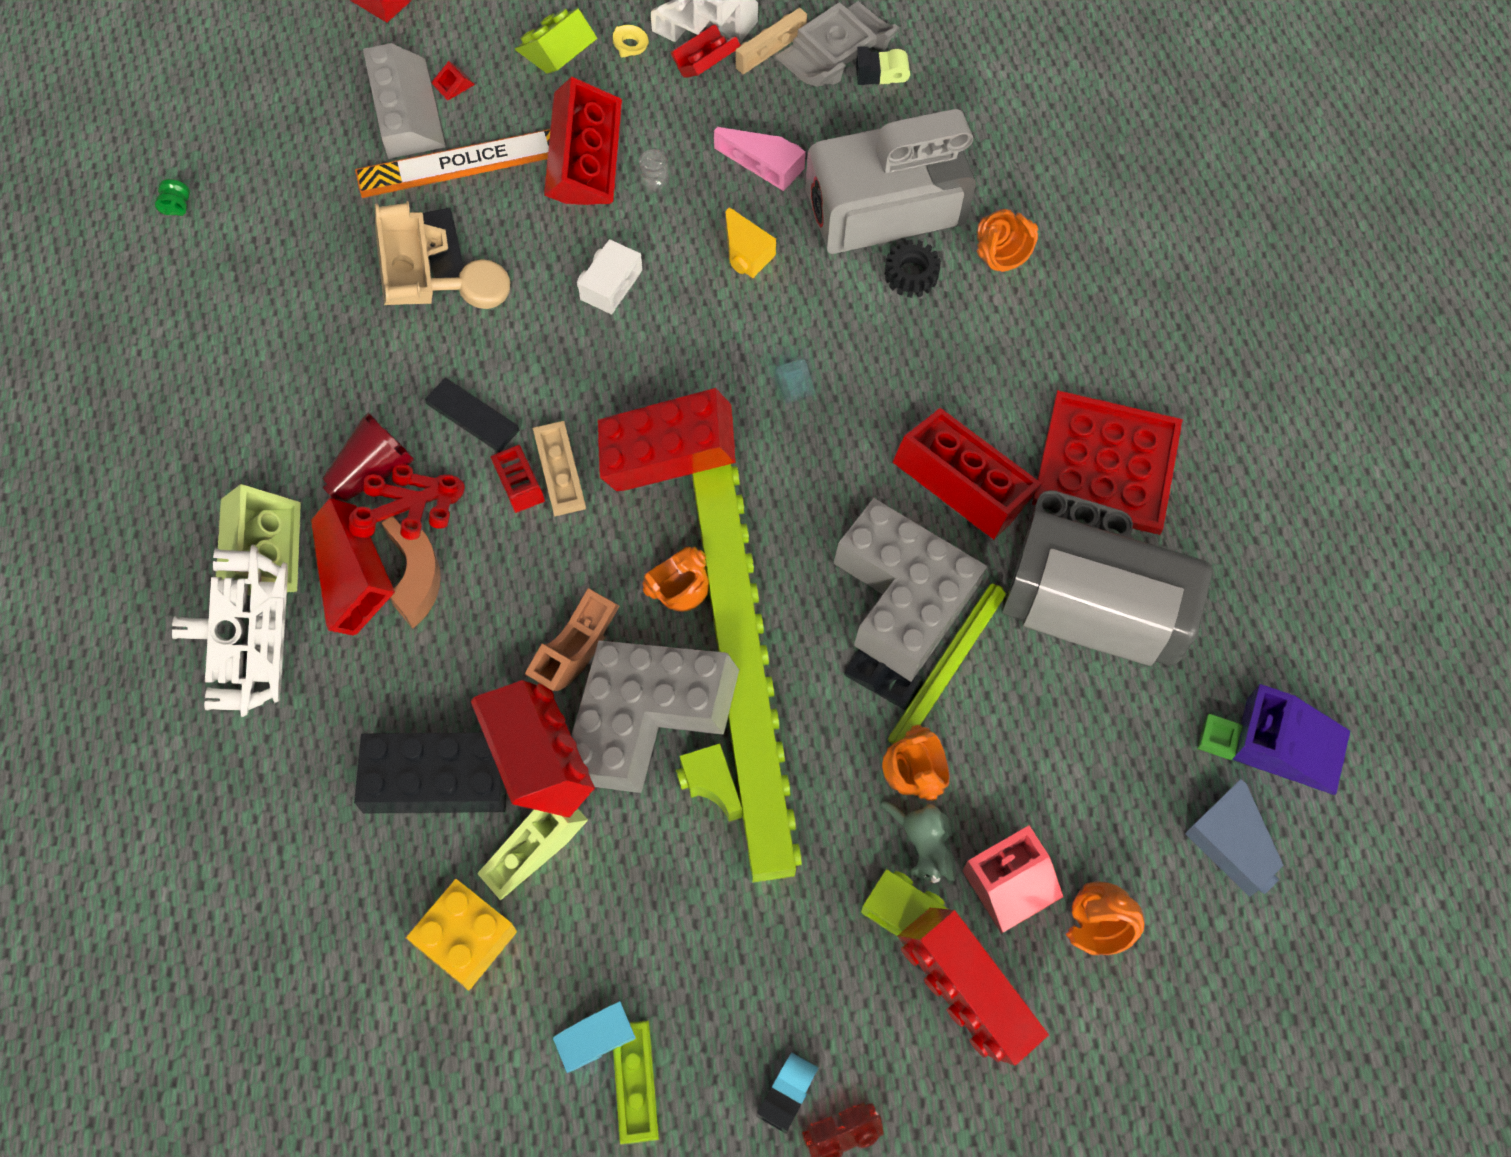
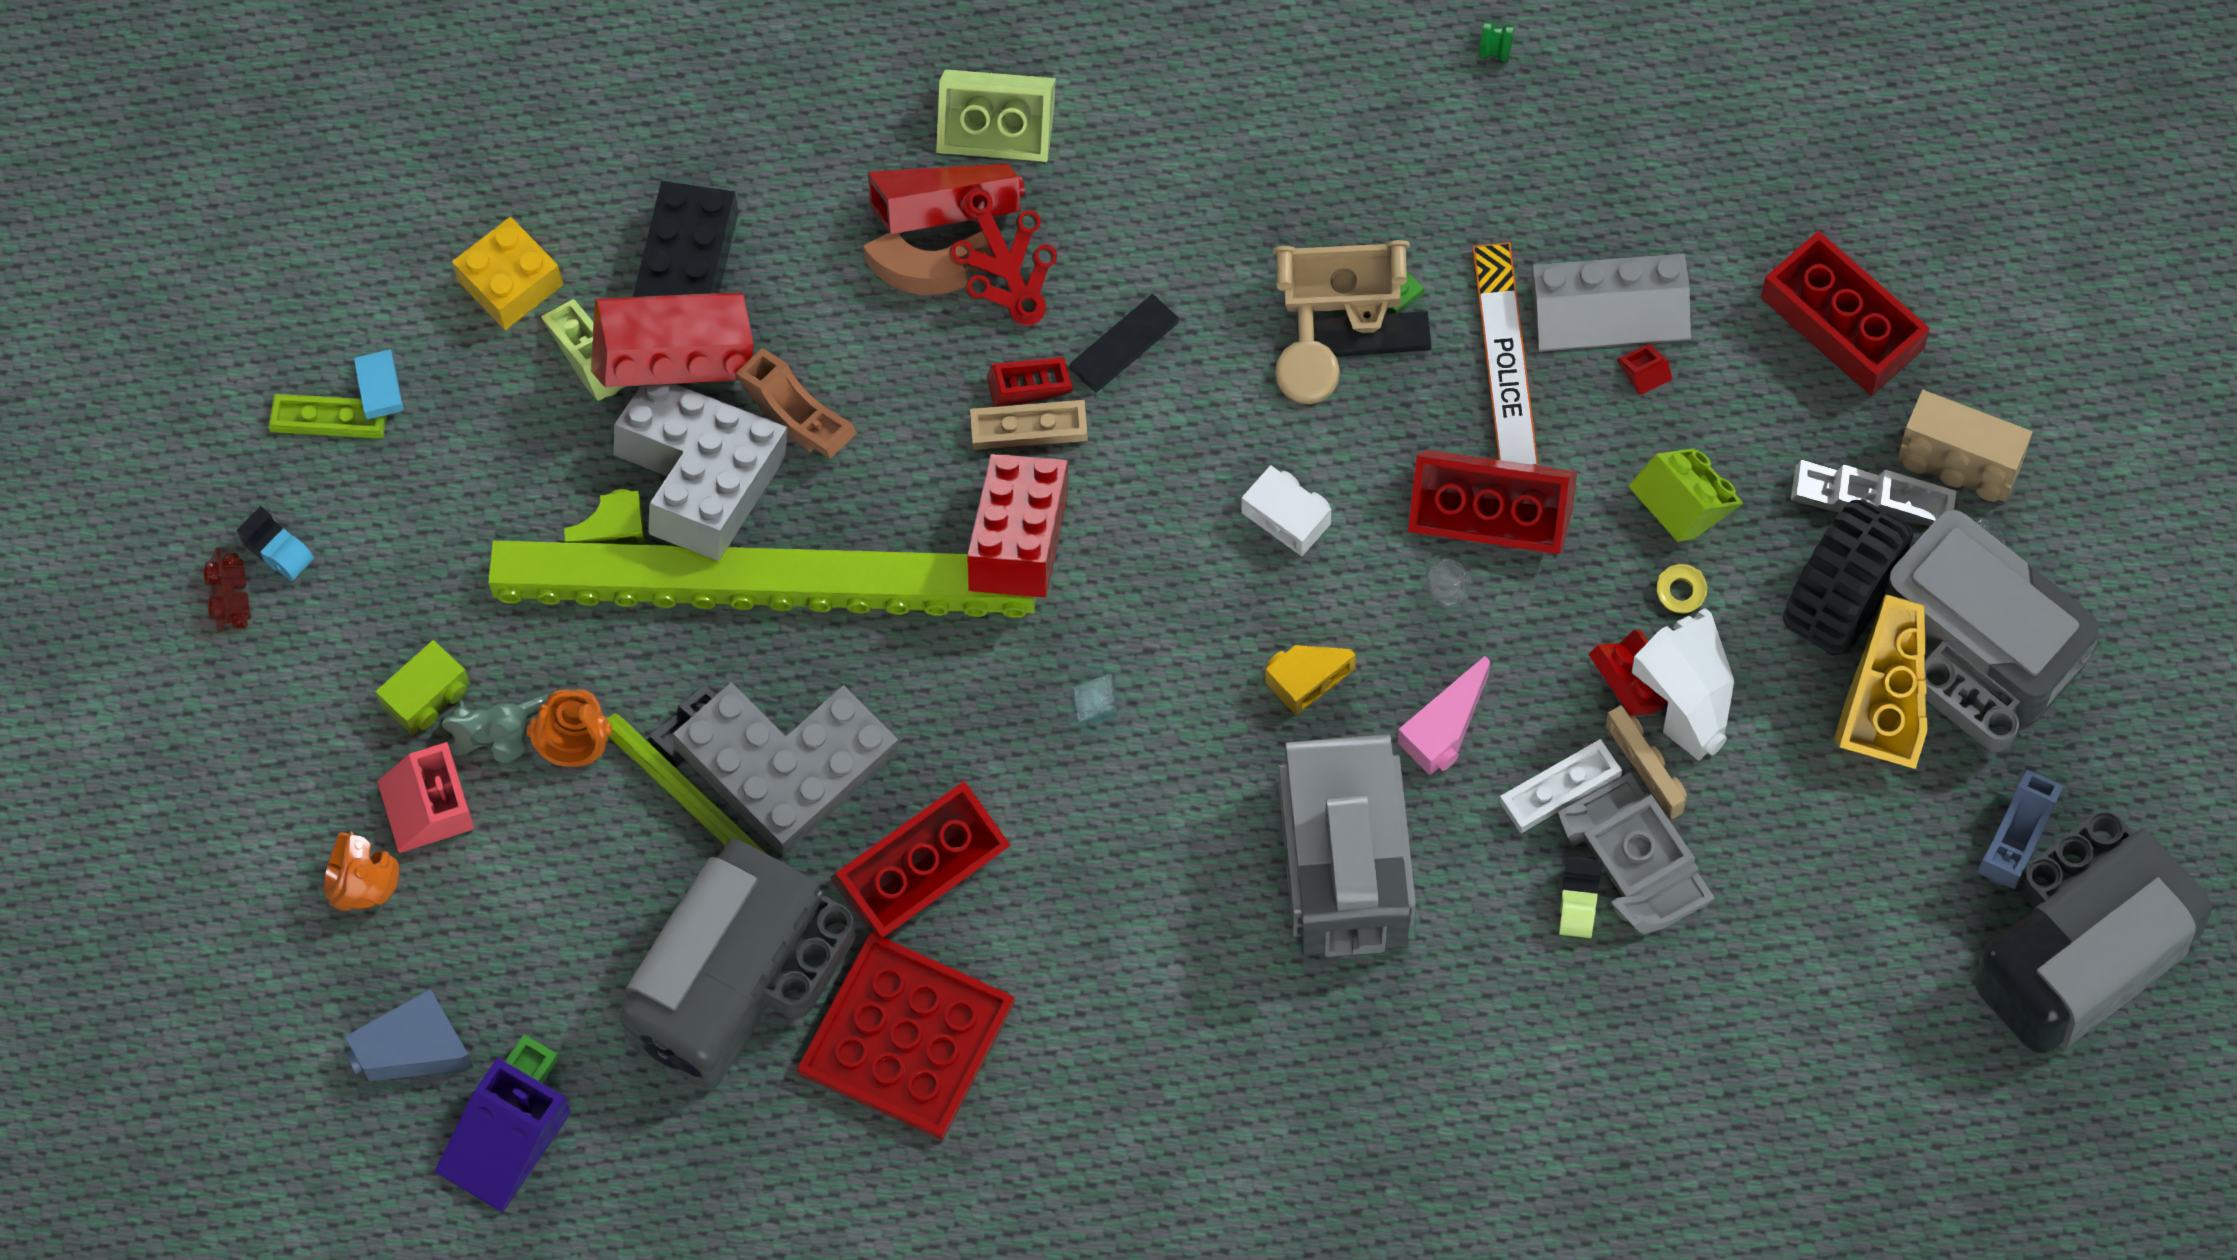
camera: 105 degrees right, 0 degrees up
white piece [172,545,288,717] -> none
dark red cone [322,412,415,501] -> none
orange helmet [642,546,709,612] -> none
black tyre [884,240,941,298] -> none
red brick [897,907,1049,1066] -> none
orange helmet [977,209,1038,272] -> none
none -> white plate [1499,739,1622,833]

